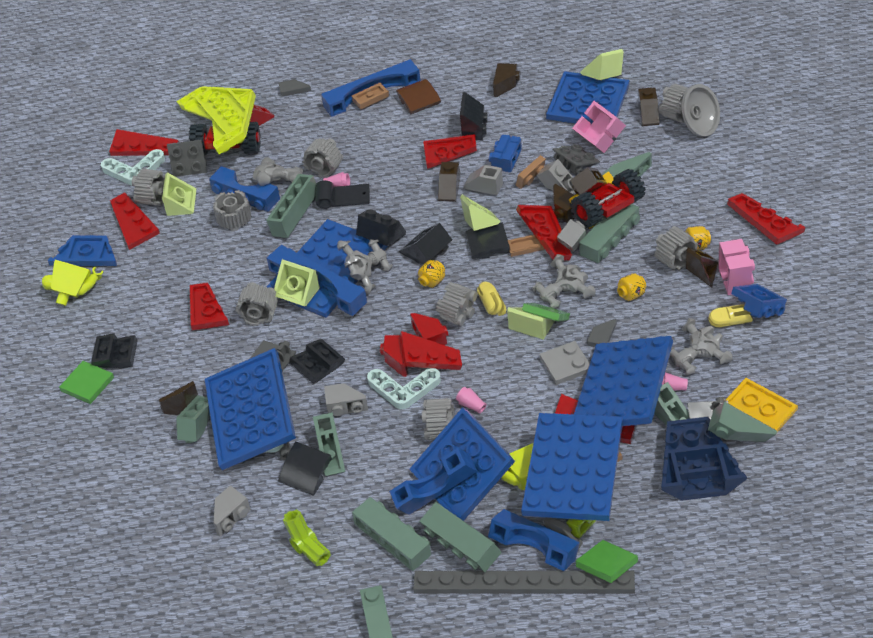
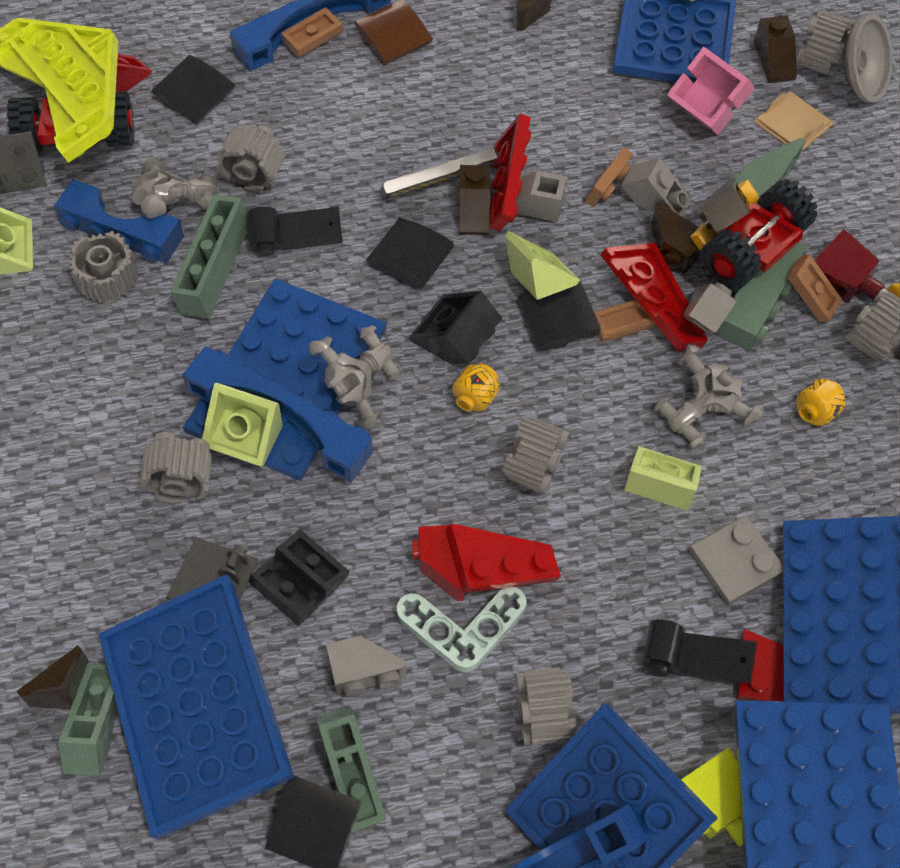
camera: 15 degrees left, 15 degrees up
red wing [190,283,229,330] -> none
dark grey tile [278,79,311,97] -> none
bright pink cone [323,172,350,187] -> none
black slope [356,209,406,246] -> none
red slope [410,313,449,345] -> none
red wing [423,134,477,169] -> none
bright pink cone [456,387,487,414] -> none
black slope [460,92,488,141] -> none
light yellow arm [477,281,507,316] -> none
blue brick [489,134,522,173] -> none
bright green tile [522,303,570,321] -> none
dark grey hinge [552,144,600,175] -> none
dark grey tile [587,319,617,347] -> none
none -> black slope [151,54,235,125]
none -> black slope [366,217,454,289]
none -> tile [379,148,497,200]
none -> red wing [489,113,532,231]
none -> black door [642,619,757,684]
none -> tan piece [754,91,834,151]
none -> medium nougat plate [787,254,842,322]
none -> dark red torso [814,229,885,303]

